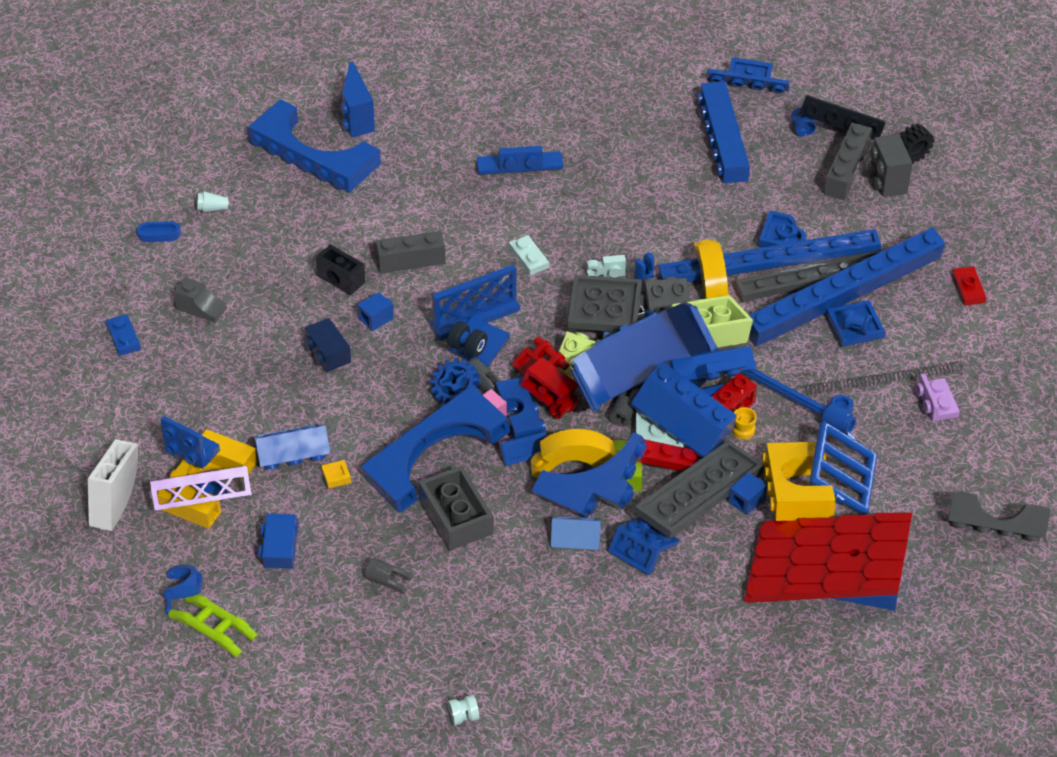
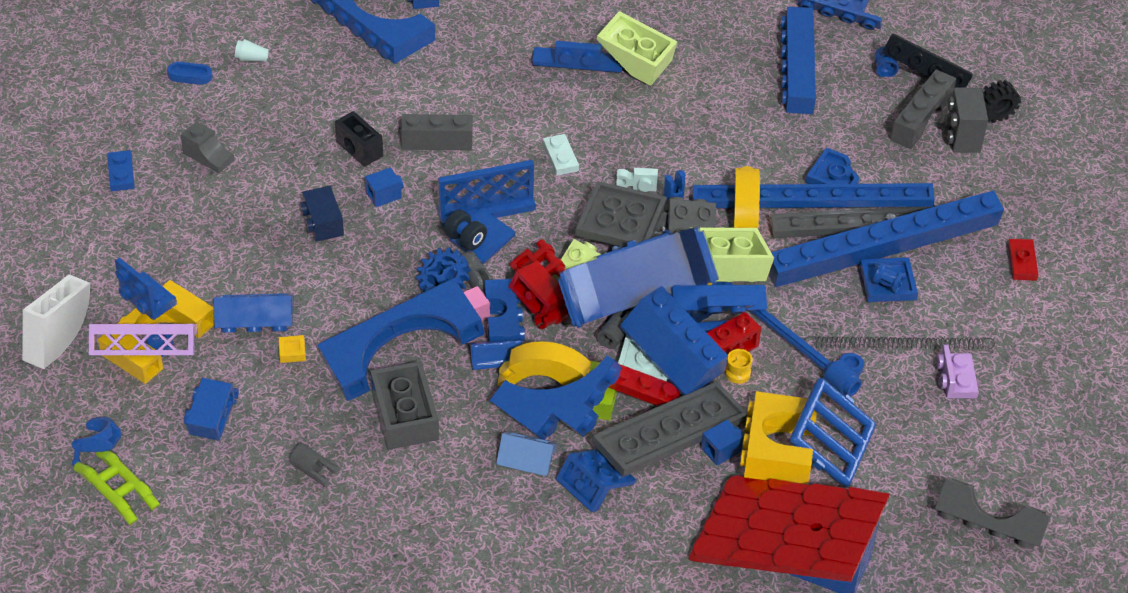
camera: 10 degrees right, 0 degrees up
none -> yellowish green slope [596,11,677,86]

